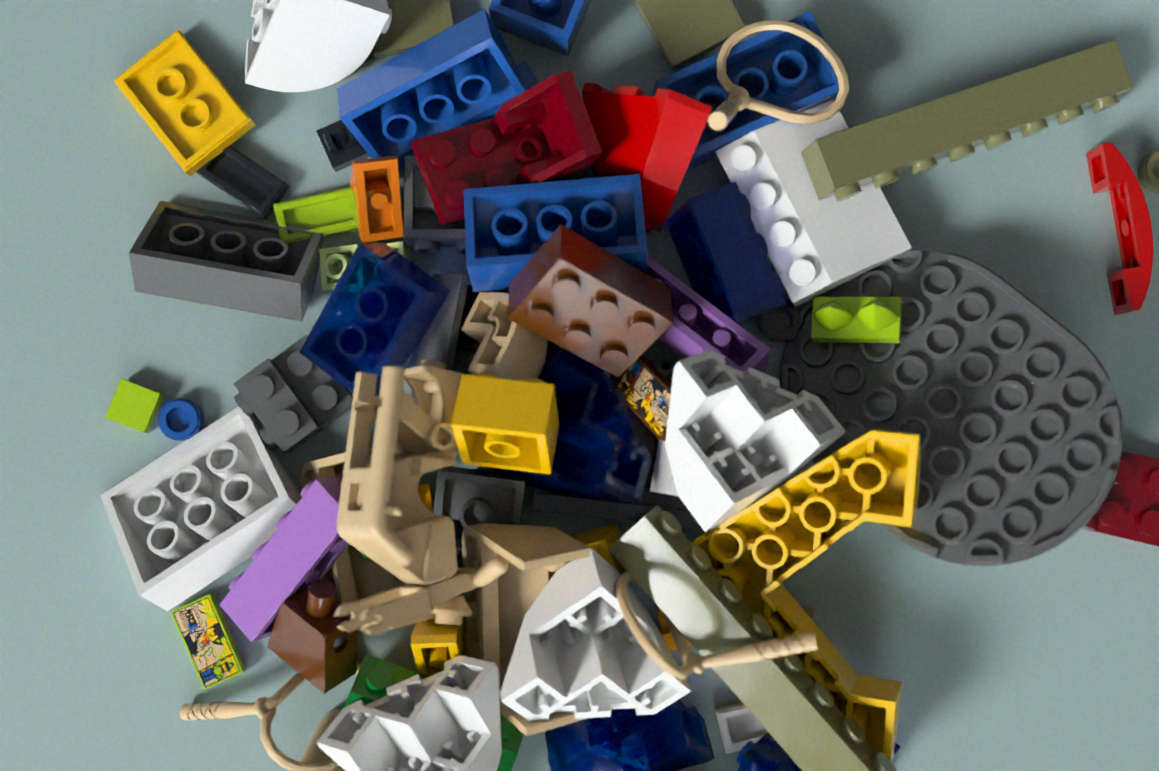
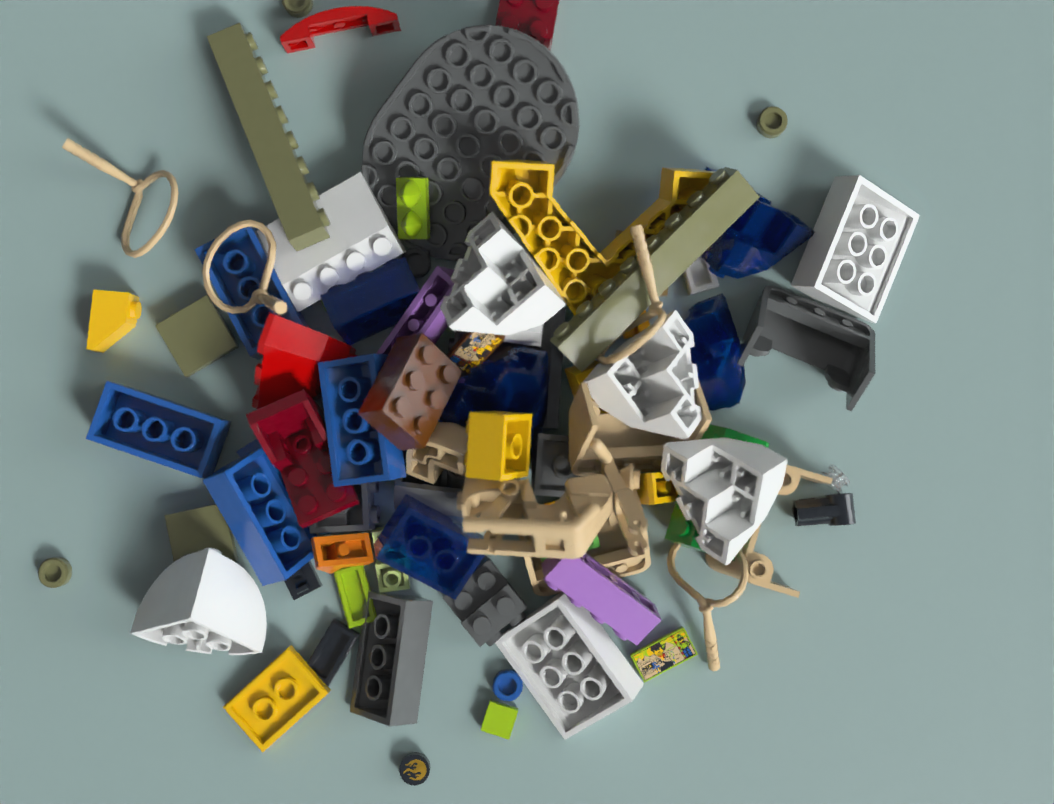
camera: 90 degrees left, 0 degrees up
reddish brown torso [268,580,357,694] -> none
none -> black tile [399,752,431,786]

